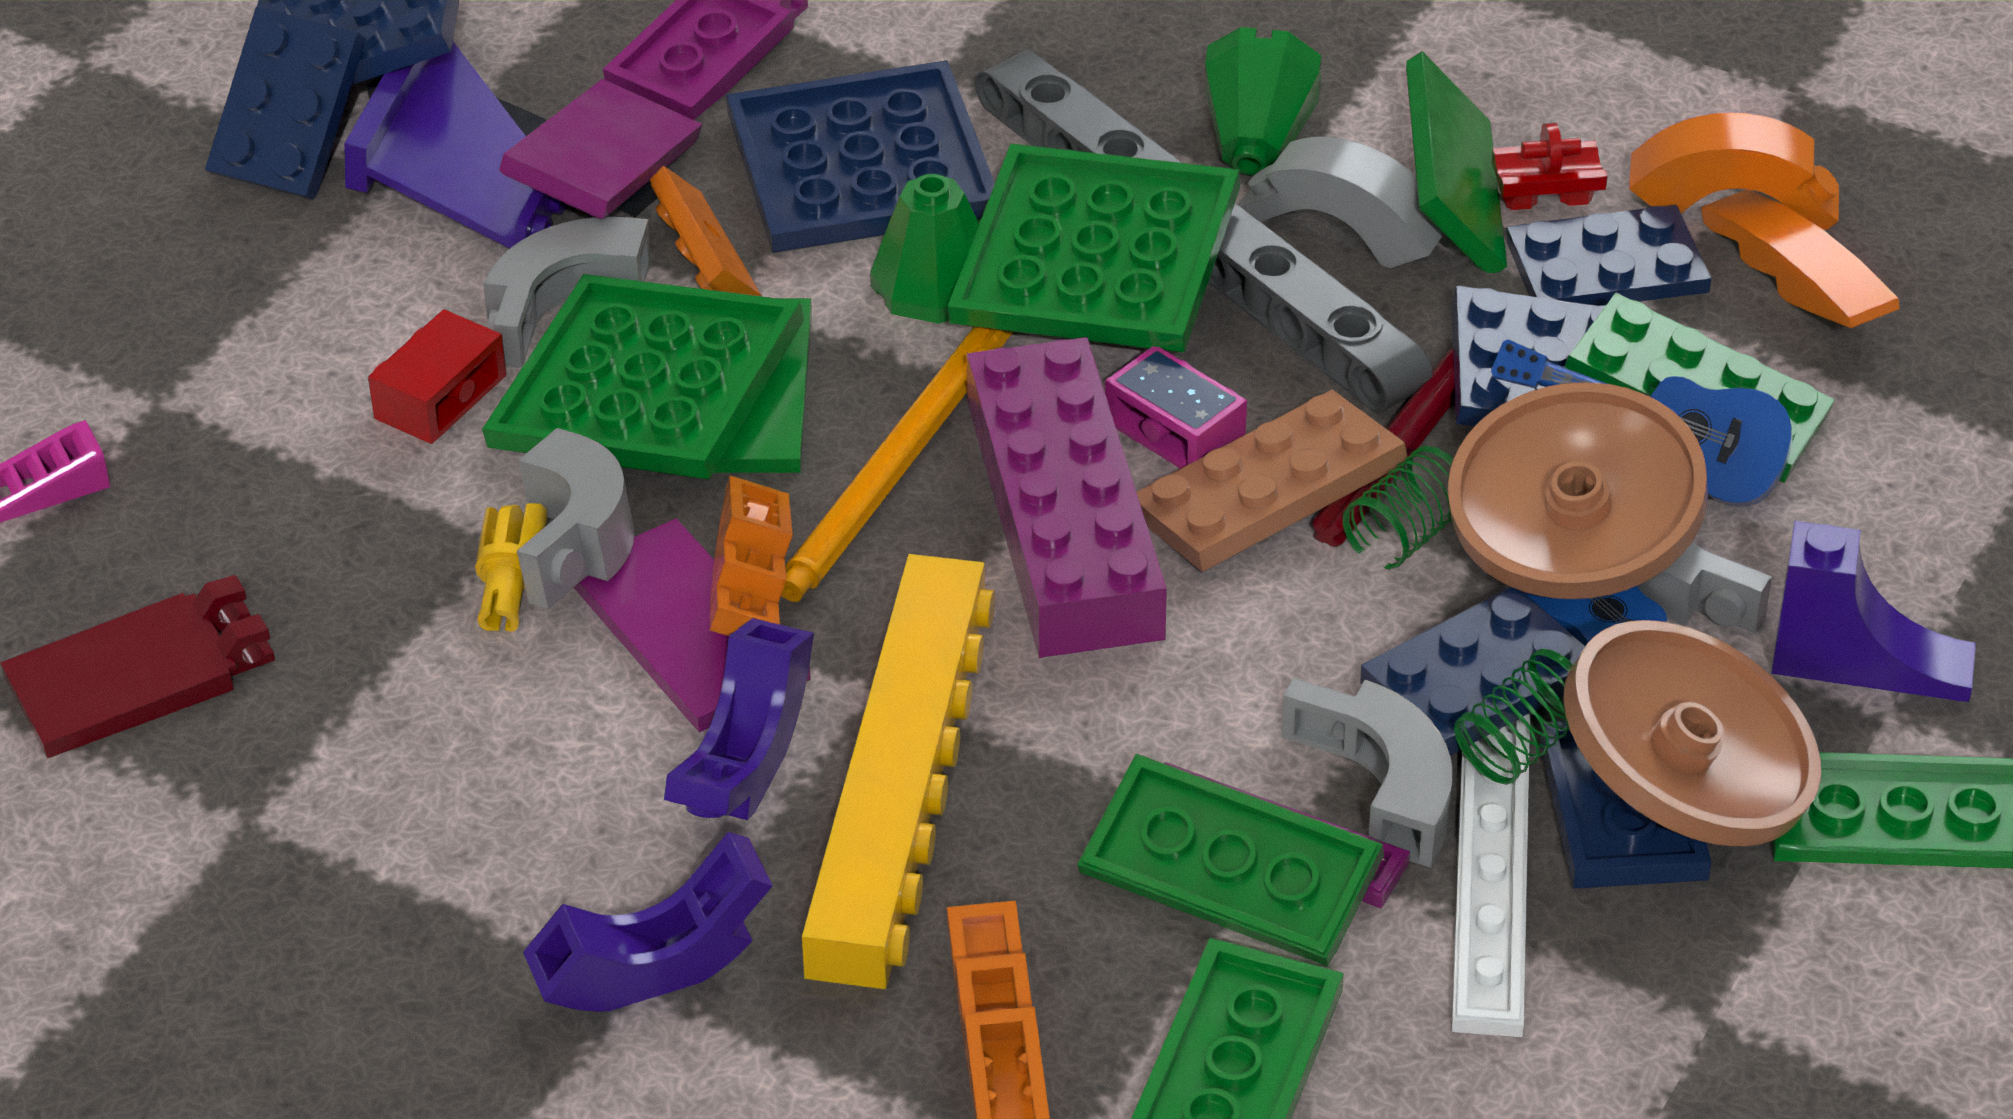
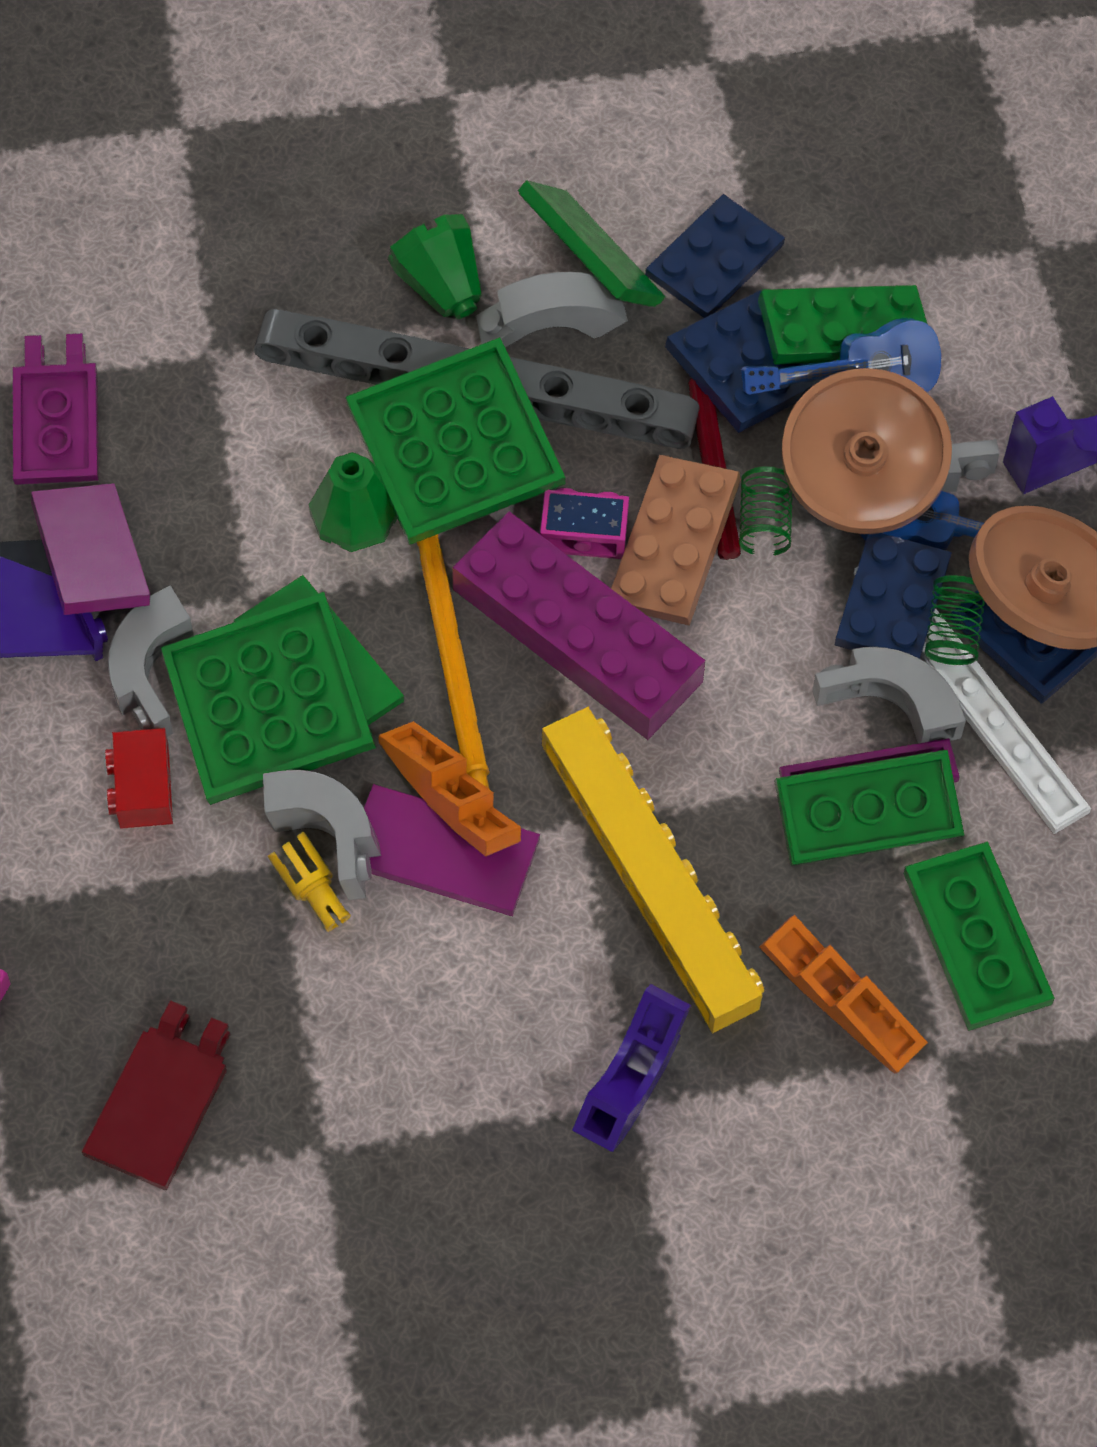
camera: 40 degrees left, 20 degrees up
orange tile [650,166,761,296] -> none
dark purple arch [664,618,814,820] -> none
dark blue plate [726,60,995,253] -> none
red hips [1491,122,1608,210] -> none
orange arch [1629,112,1839,230] -> none
orange slope [1701,189,1900,328] -> none

